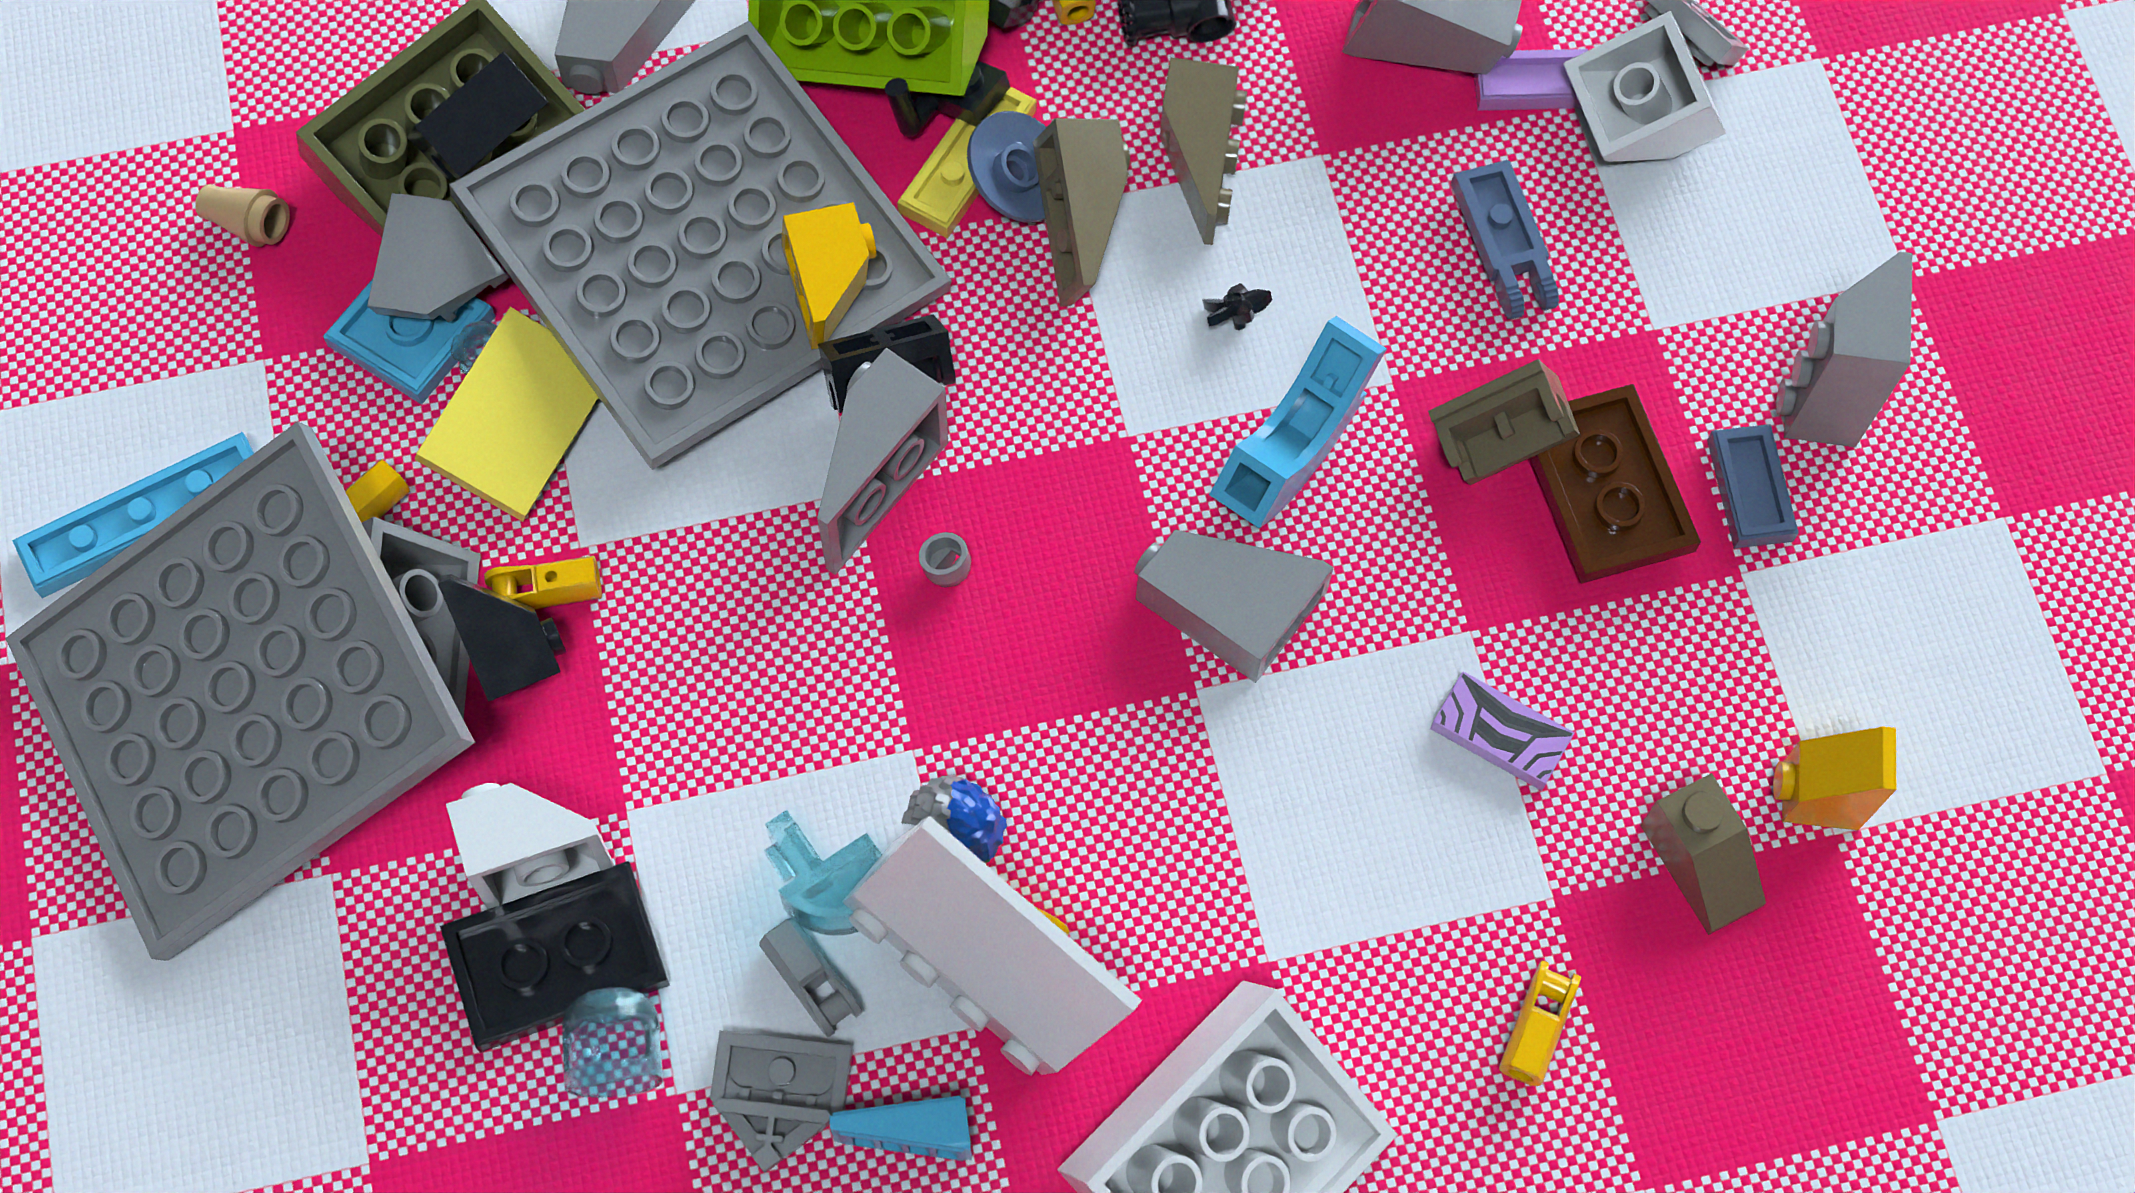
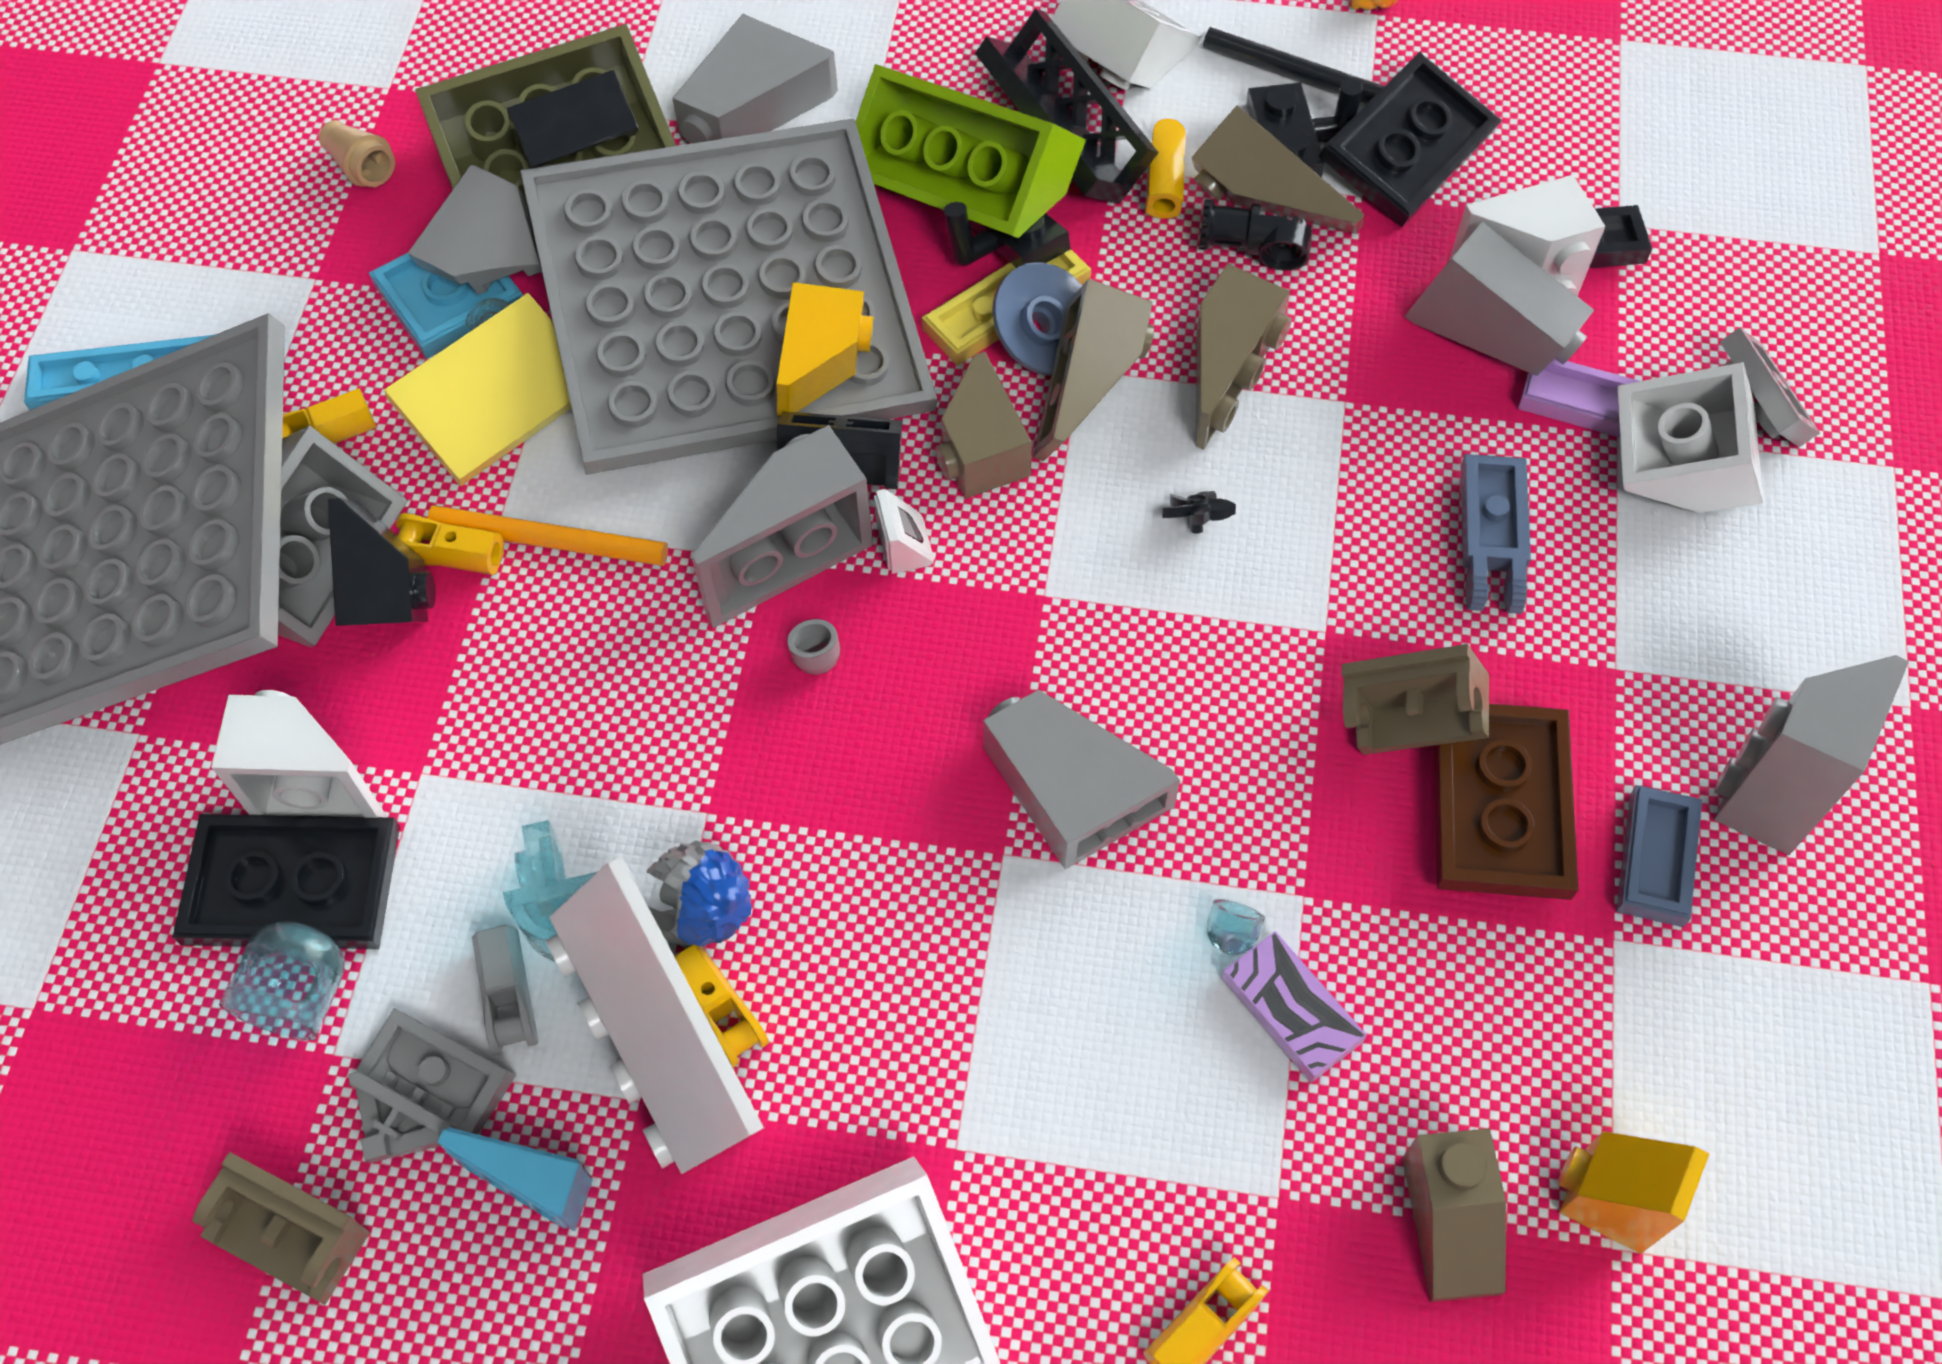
camera: 25 degrees right, 5 degrees down
medium azure arch [1209,316,1387,528] -> none
none -> light orange bar [427,505,668,566]
none -> white slope [874,489,934,574]
none -> dark tan slope [935,352,1032,499]
none -> clear light blue hinge [1206,899,1265,956]

